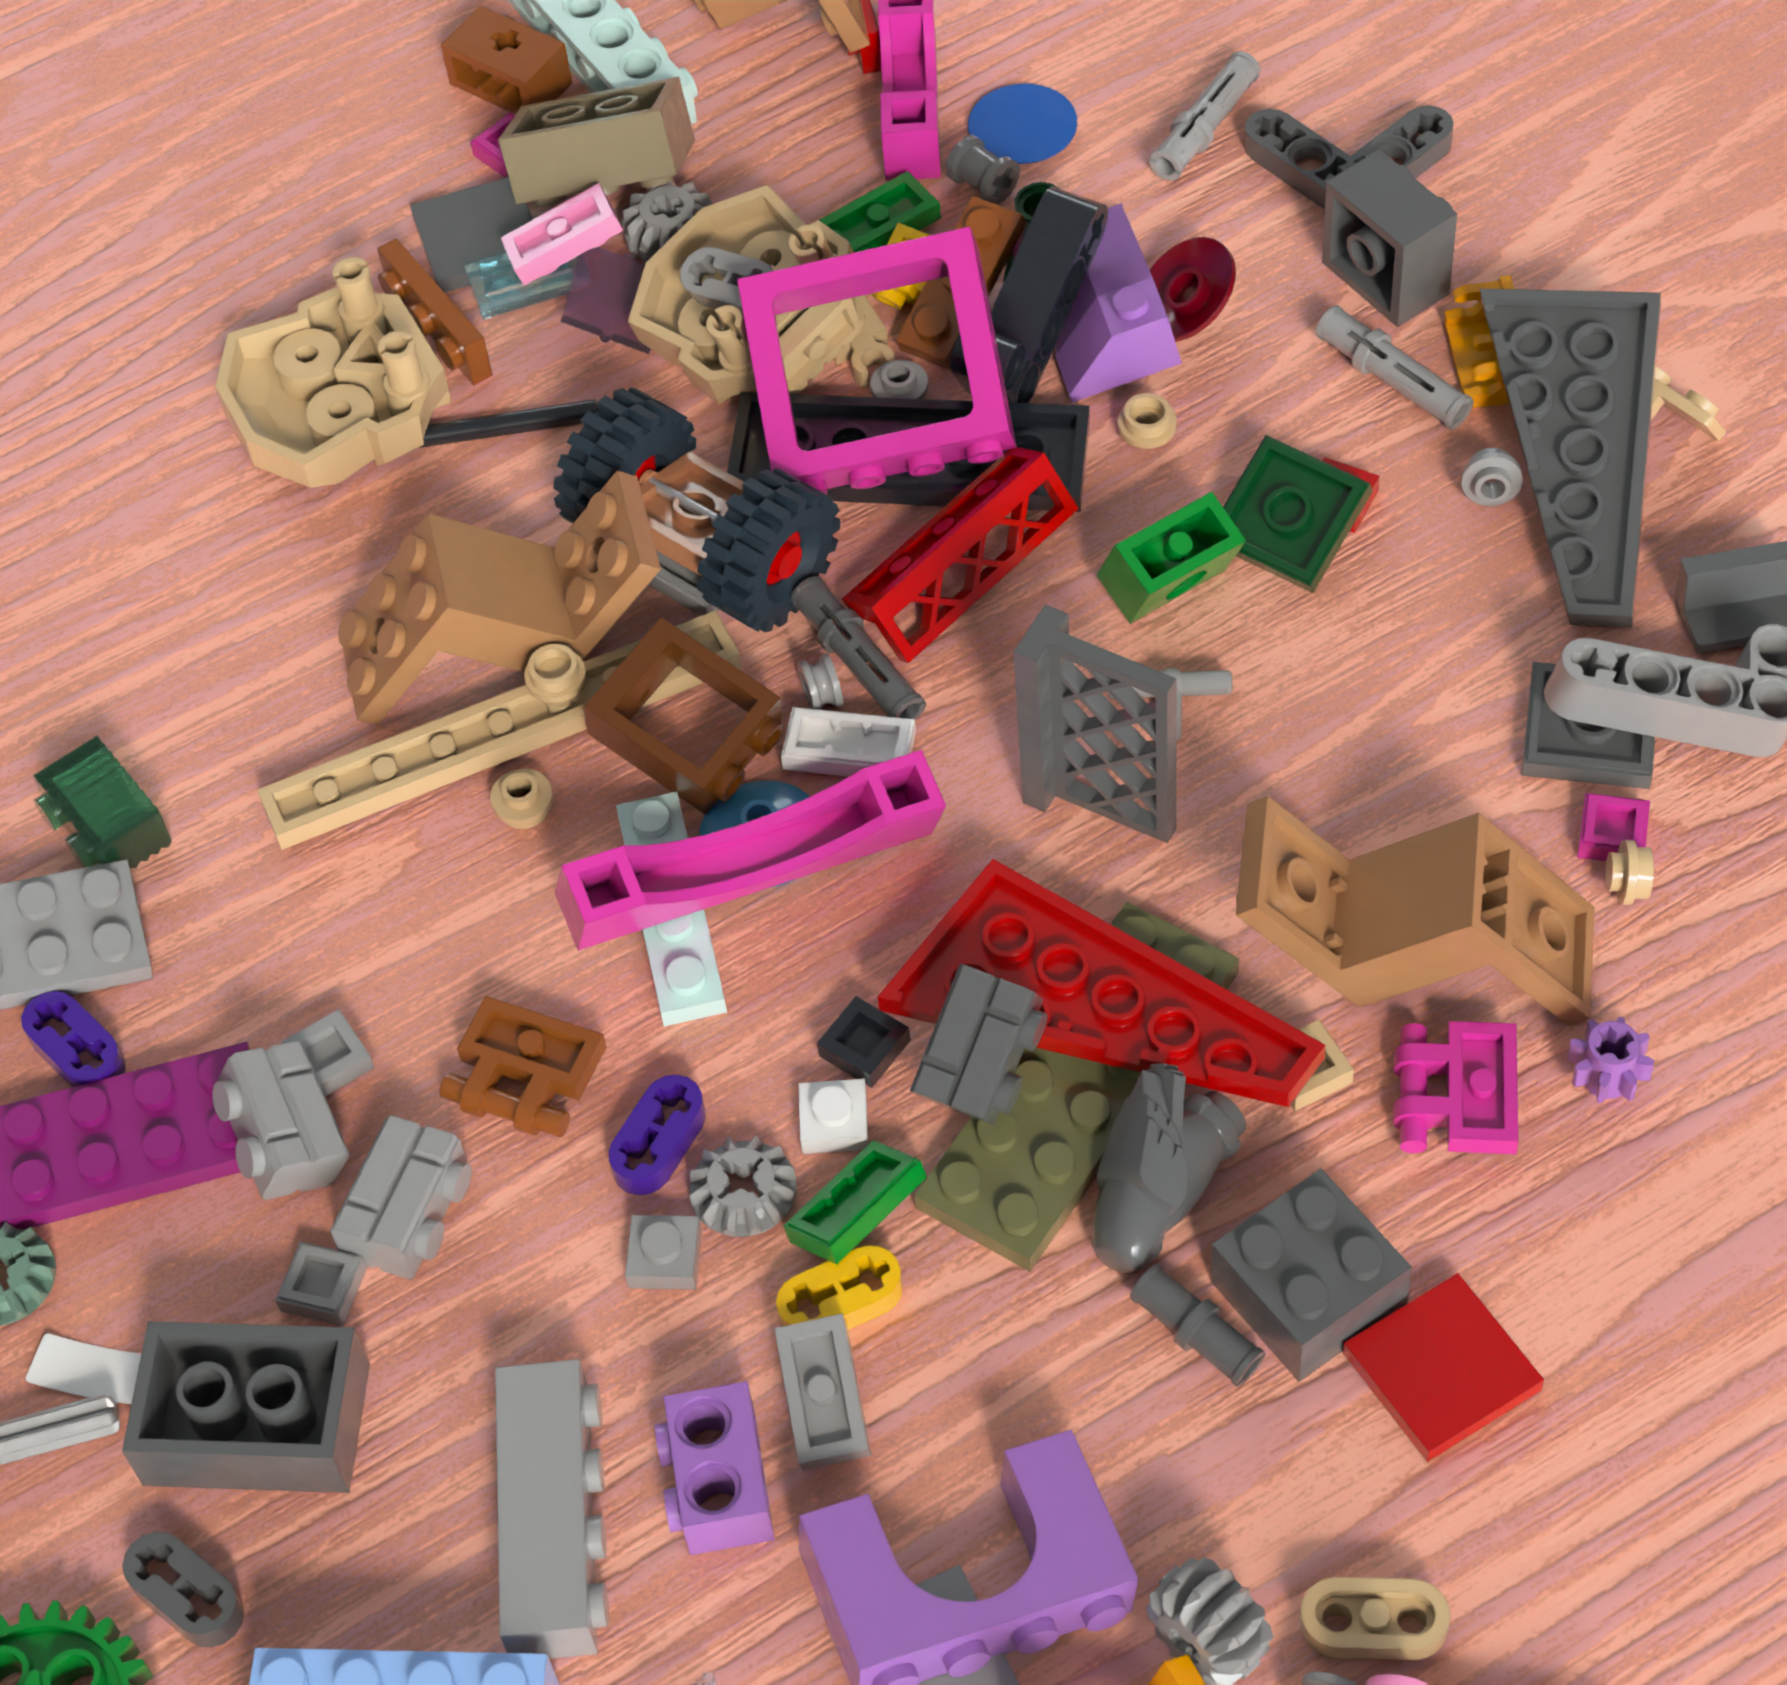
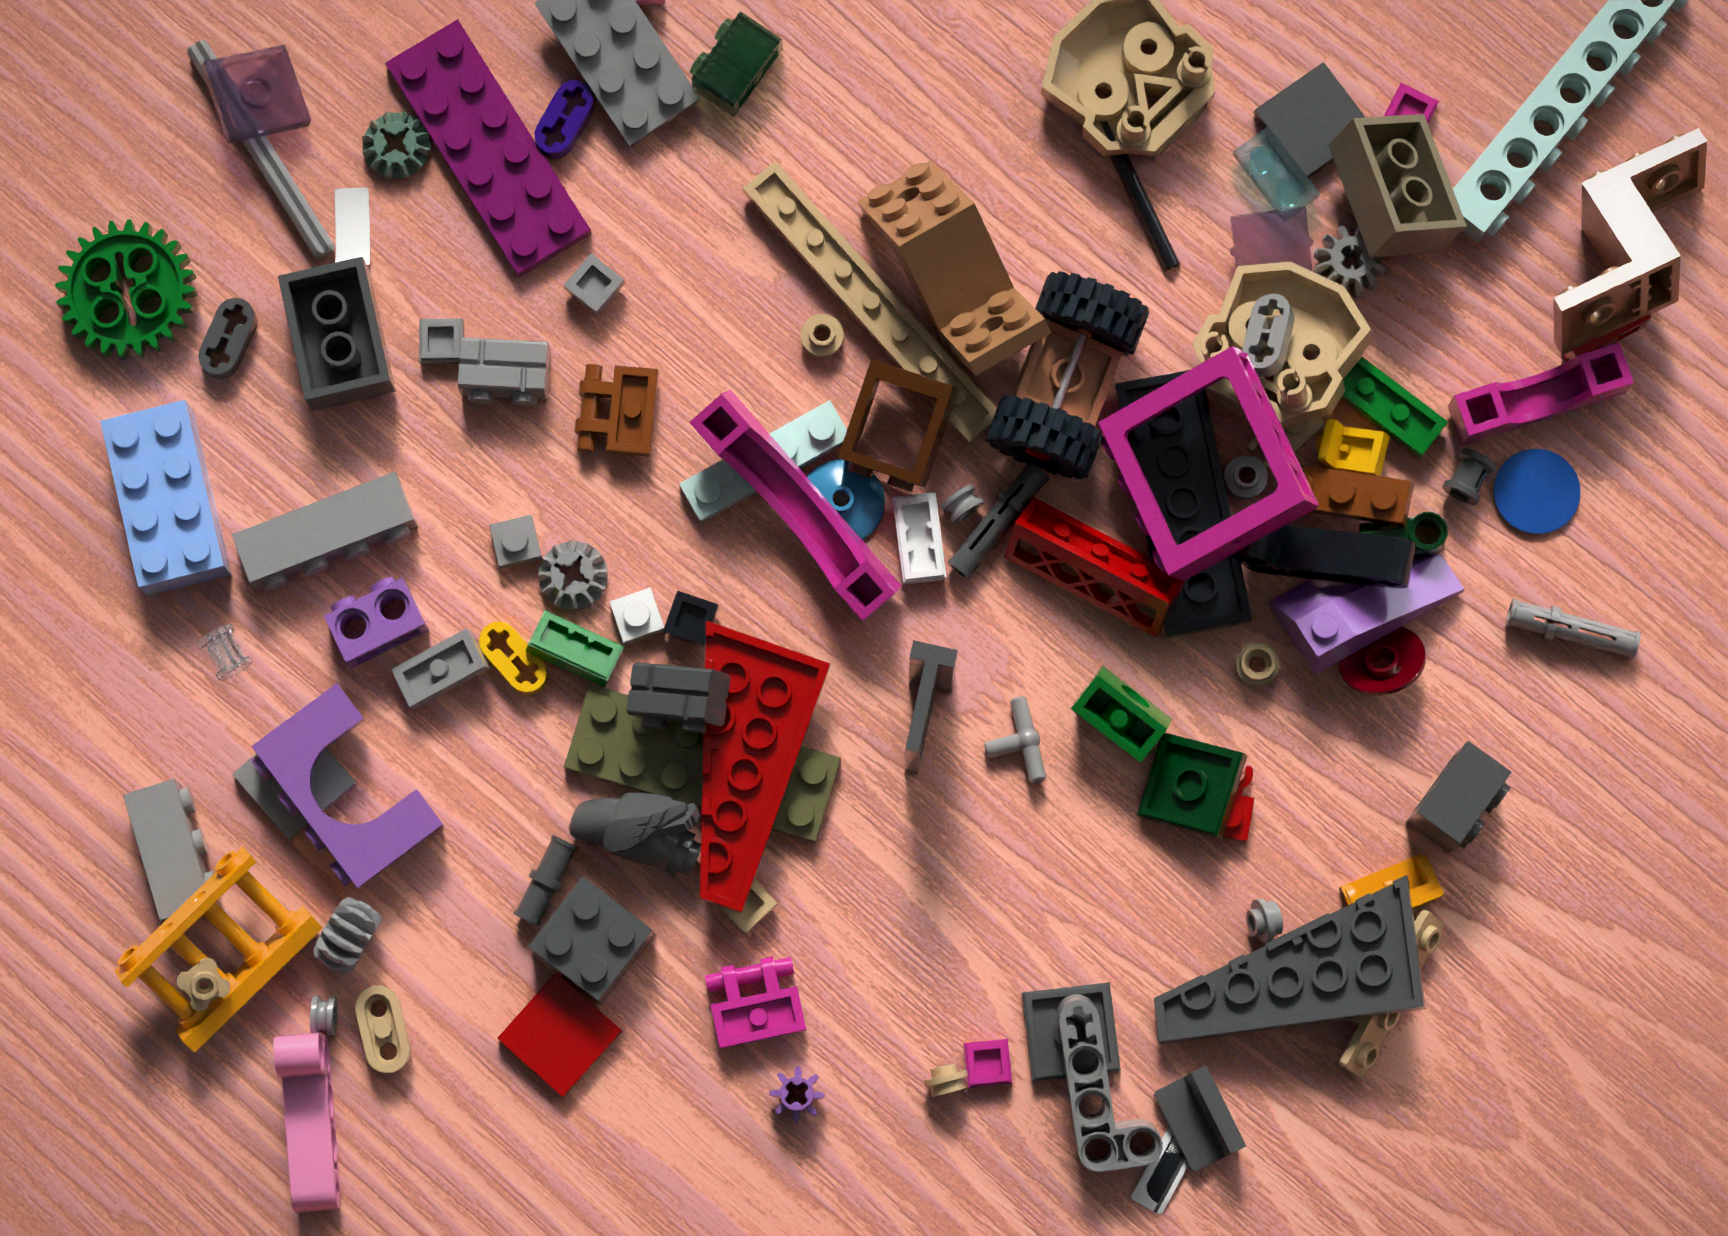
camera: 70 degrees right, 25 degrees up
light grey brick [212,1041,350,1200] -> none
dark orange plate [377,238,493,386] -> none
dark orange brick [441,5,572,114] -> none
bright pink plate [501,183,623,286] -> none
tan plate [524,644,587,703] -> none
dark purple beam [609,1075,706,1195] -> none
medium nougat bracket [1235,796,1595,1026] -> none
dark grey beam [1244,106,1454,210] -> none
light grey pin [1315,305,1474,430] -> none

